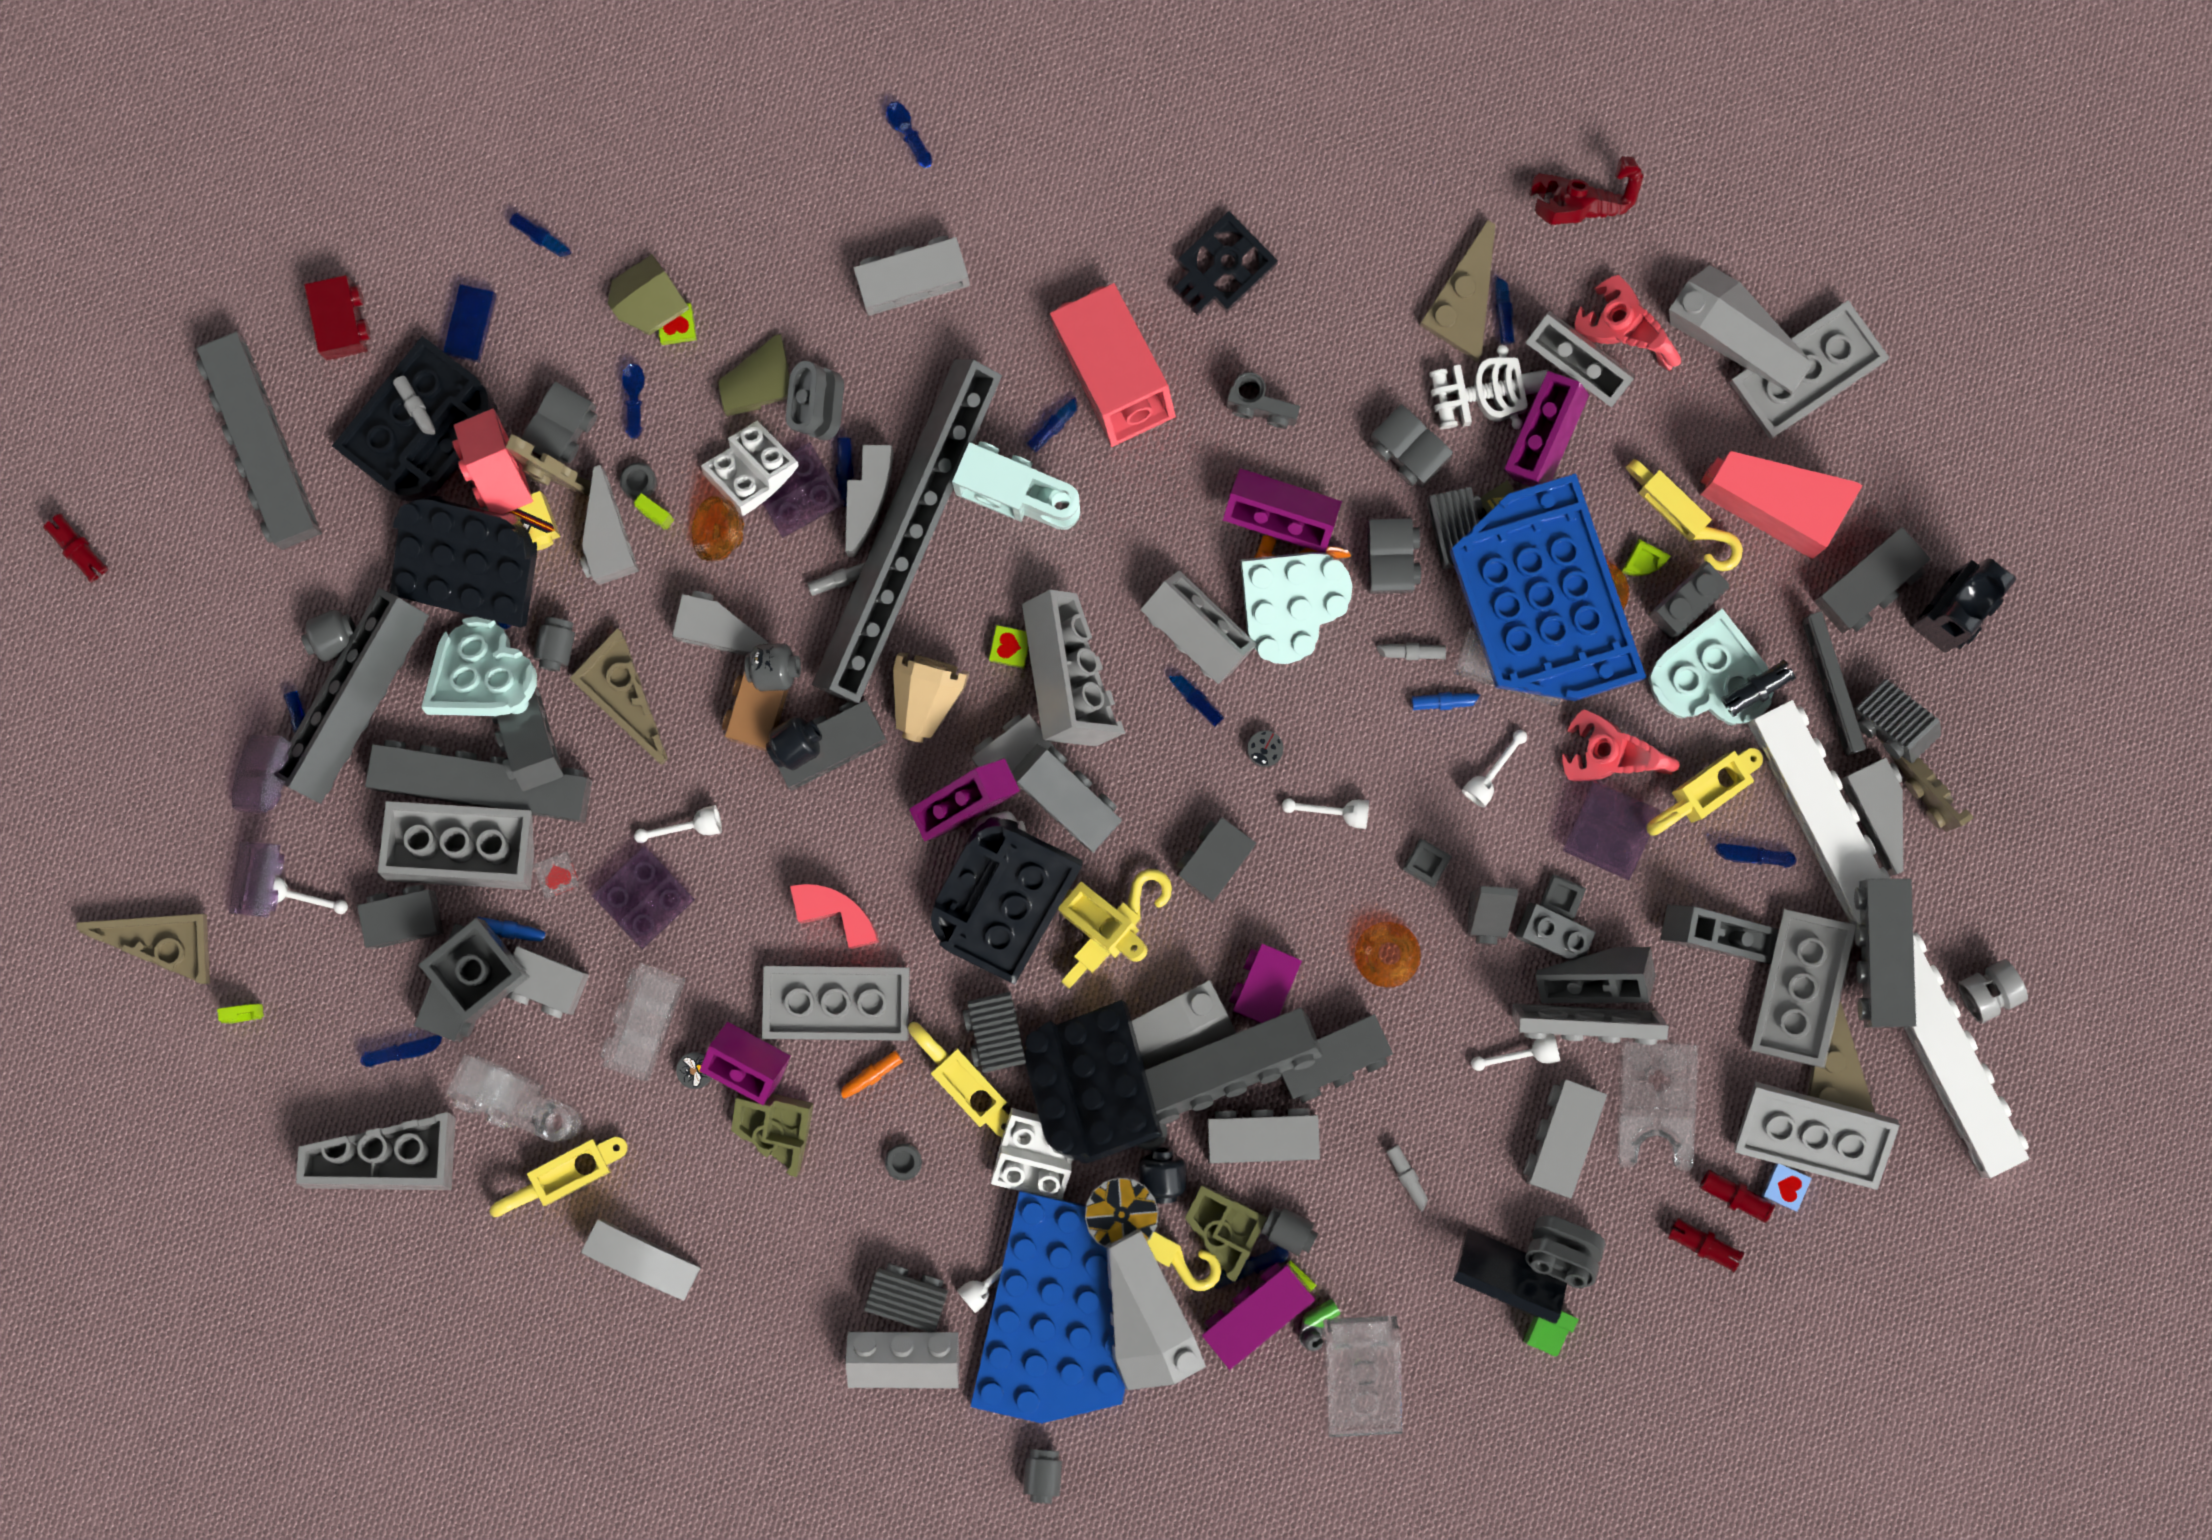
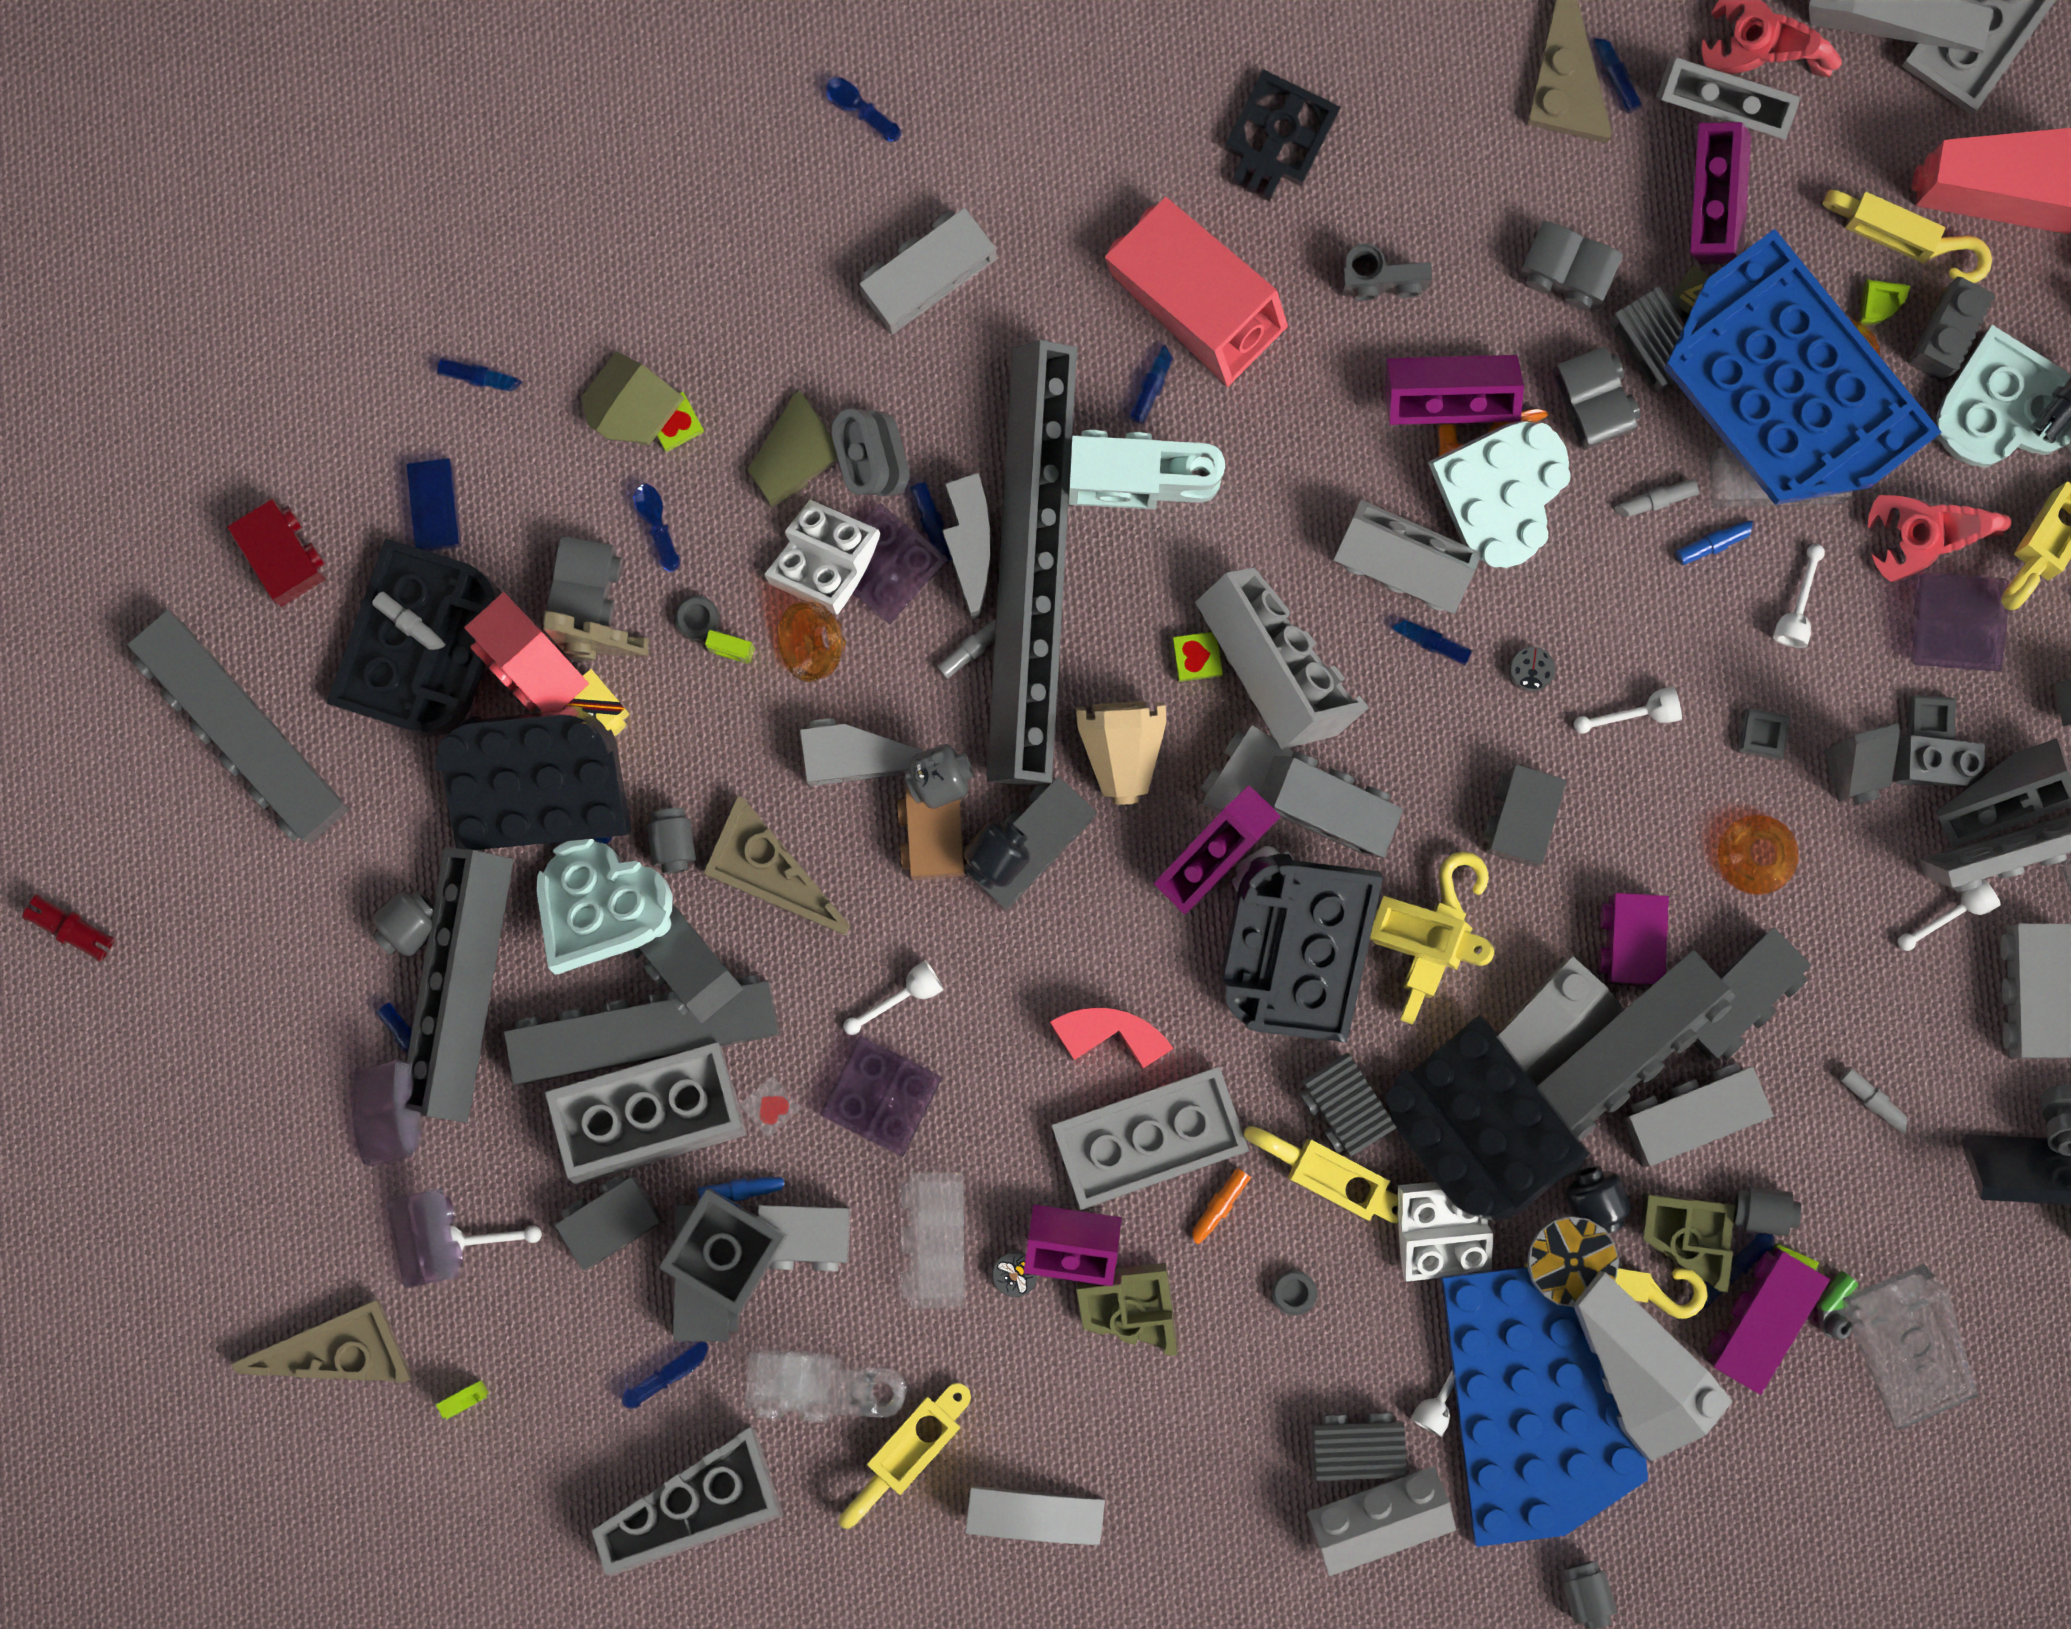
camera: 25 degrees left, 0 degrees up
light grey slope [580,465,639,585] -> none
white torso [1429,345,1547,429] -> none

